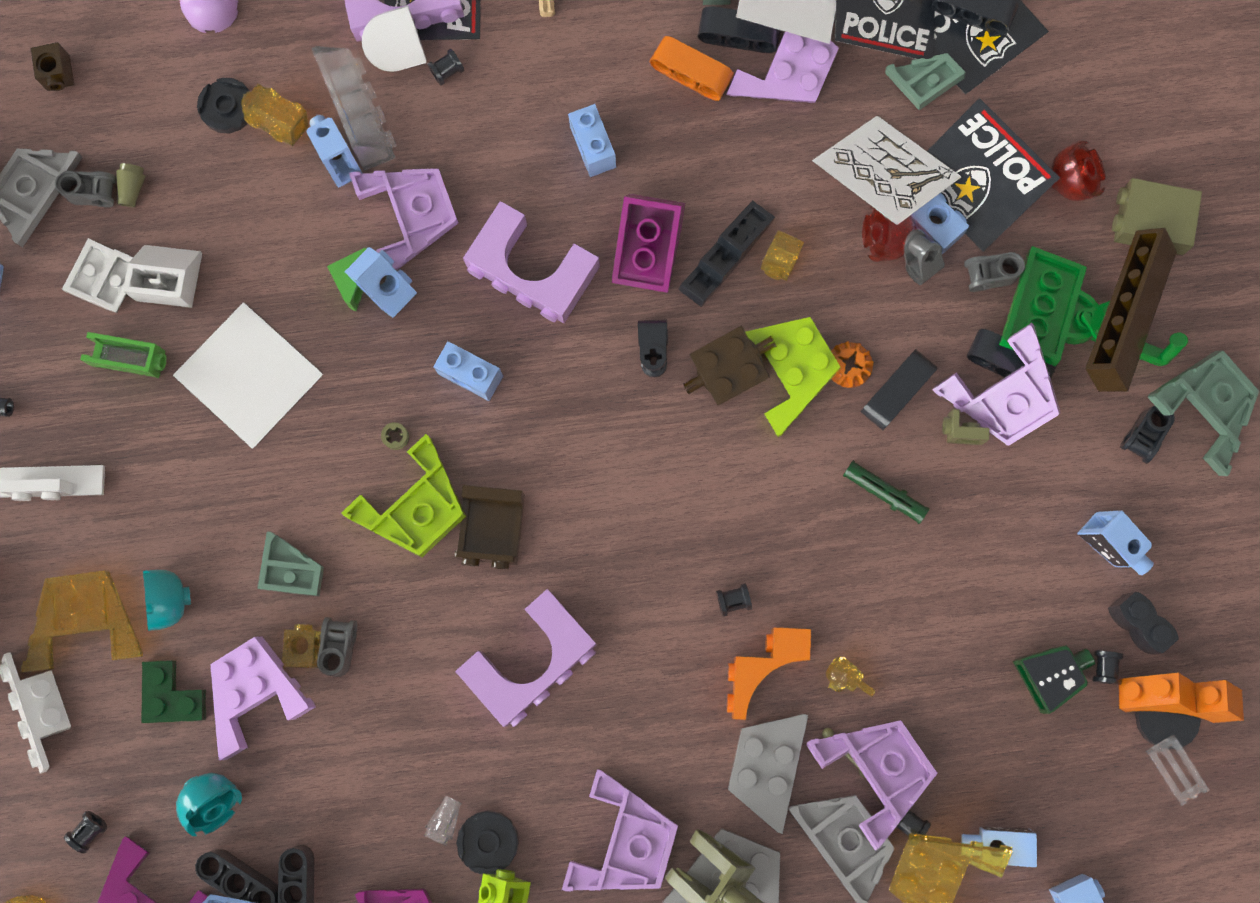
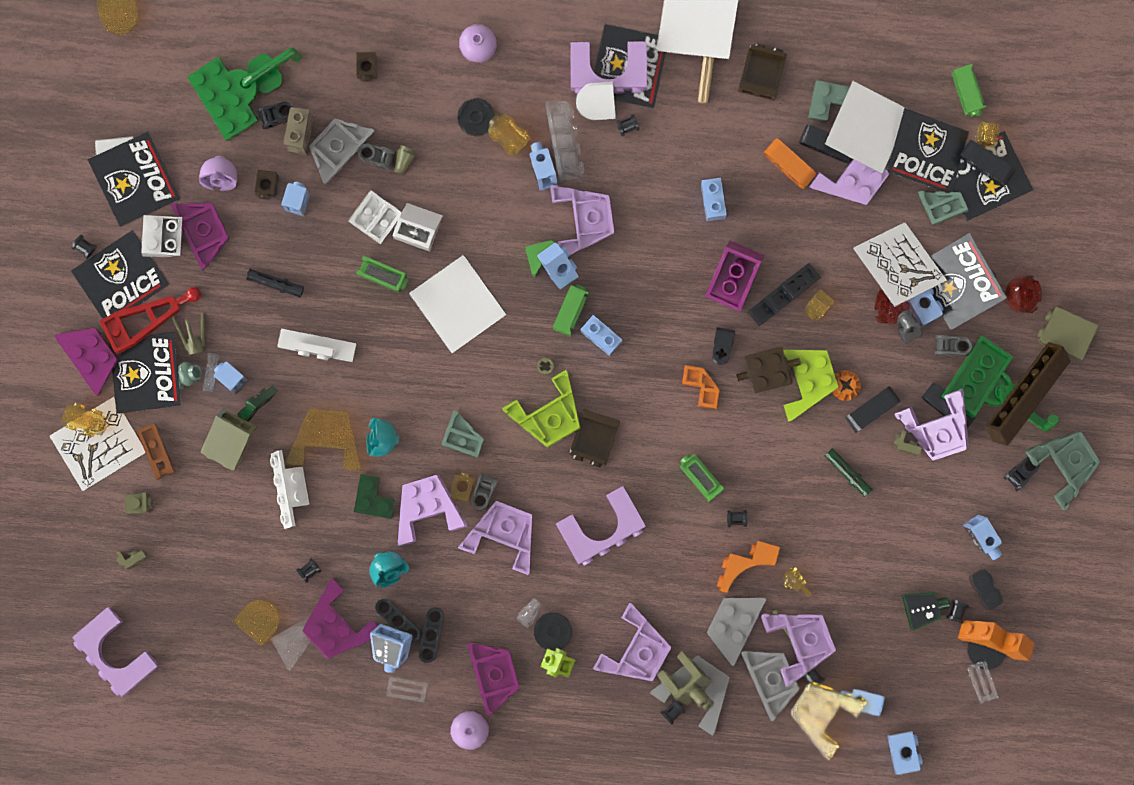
camera: 10 degrees right, 5 degrees up
lavender arch [463,201,600,323] -> none
none -> lavender wing [458,501,532,575]
none -> bright green window [553,284,588,337]
none -> bright green window [680,454,724,502]
none -> orange tile [682,365,720,409]

